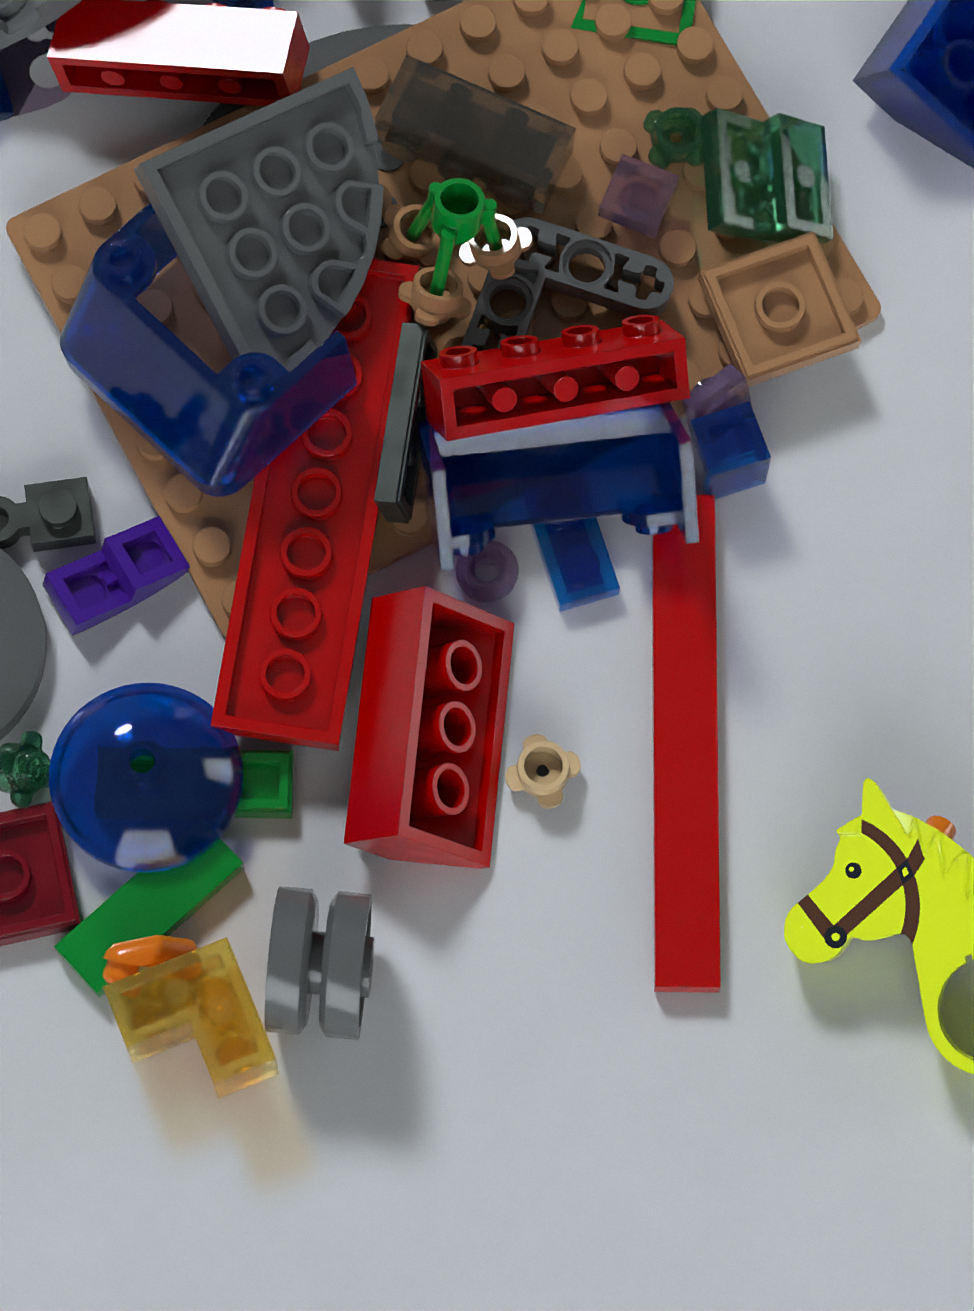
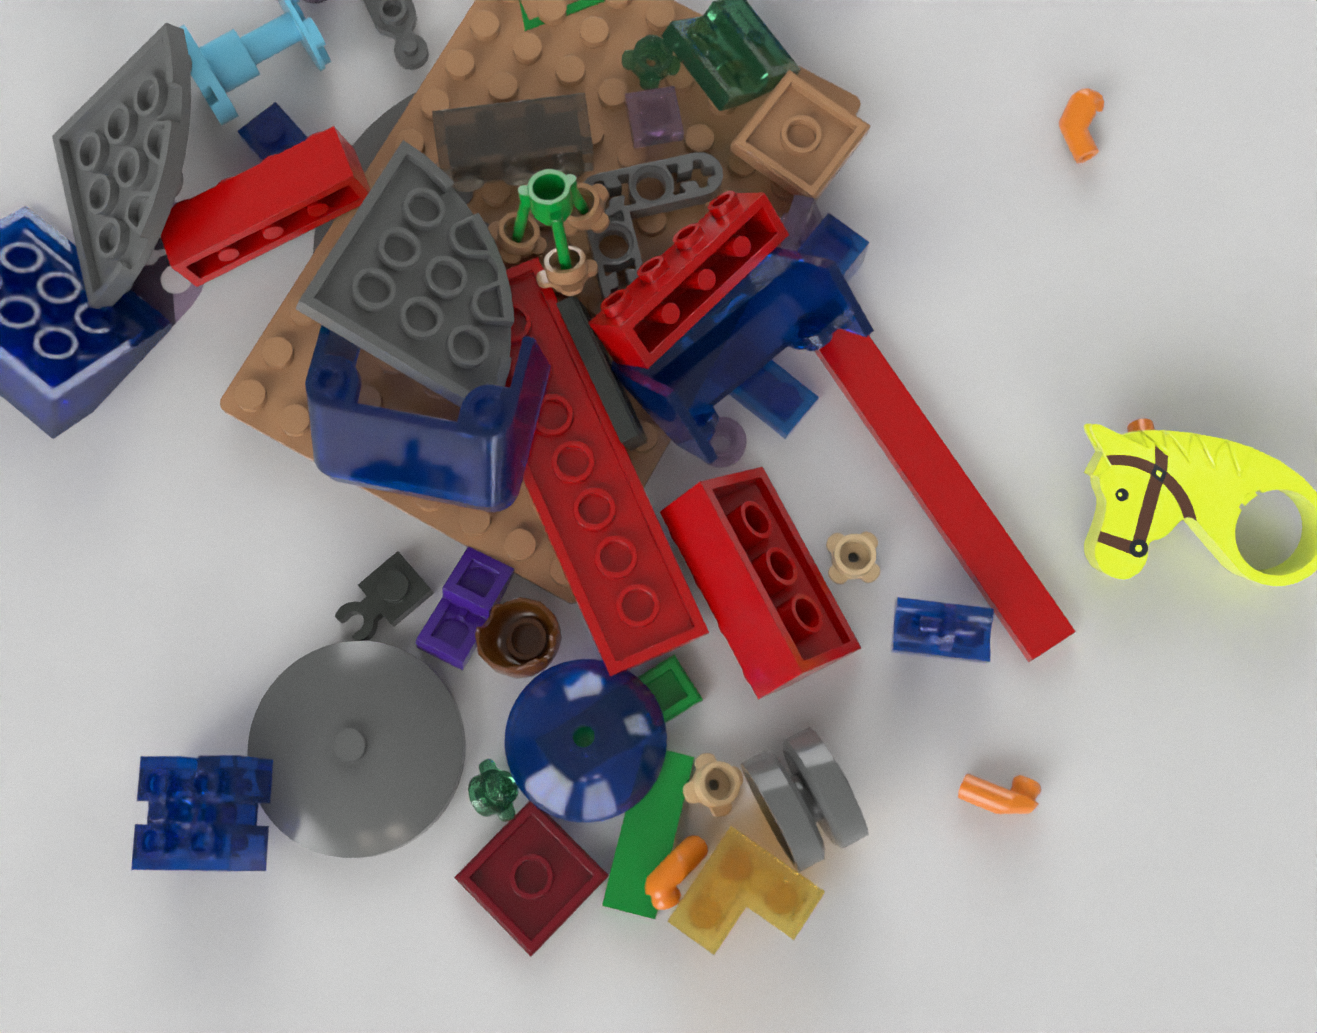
camera: 30 degrees left, 5 degrees up
none -> reddish brown hair [475,597,562,679]
none -> tan plate [683,753,743,817]
none -> clear blue hips [891,597,994,664]
none -> orange arm [958,773,1041,814]

